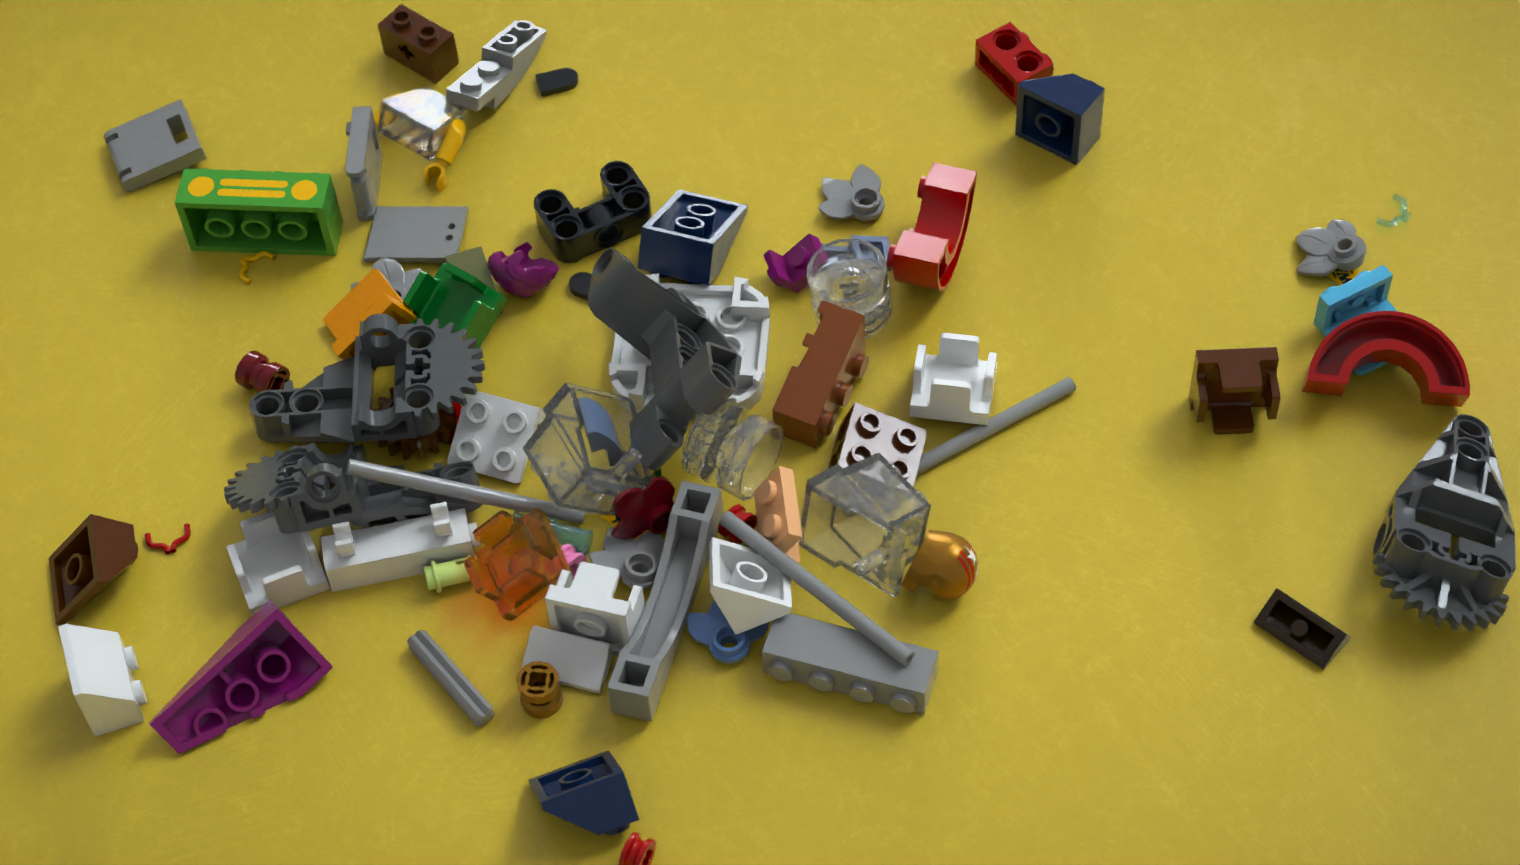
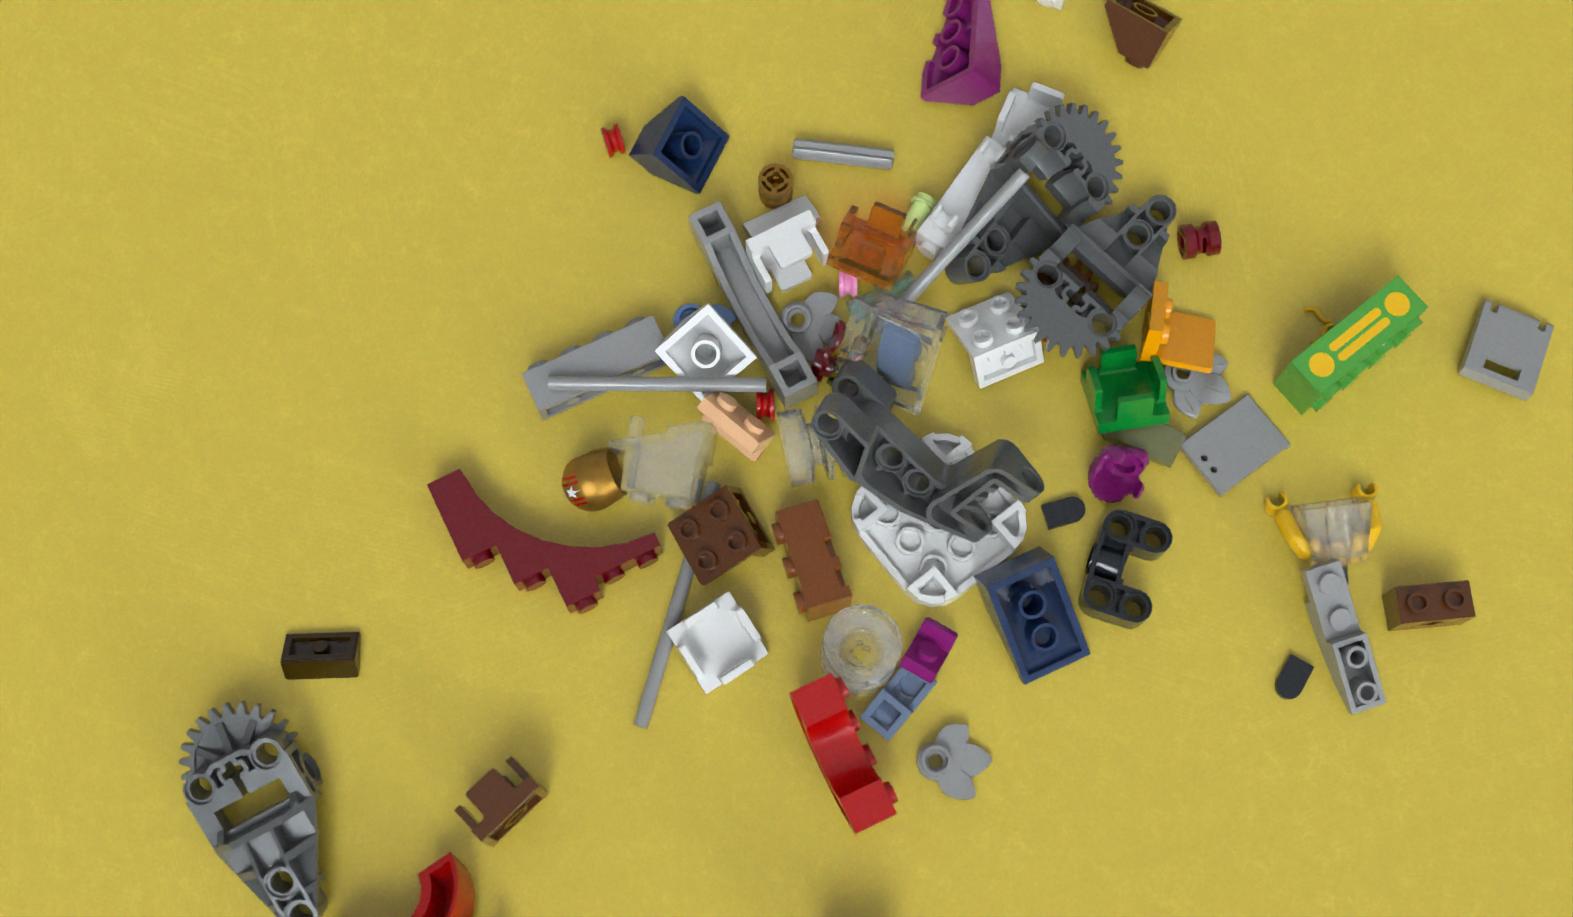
camera: 135 degrees right, 20 degrees up
red piece [145,523,191,554] -> none
light grey container [345,106,383,222] -> none
none -> dark red arch [427,469,663,614]

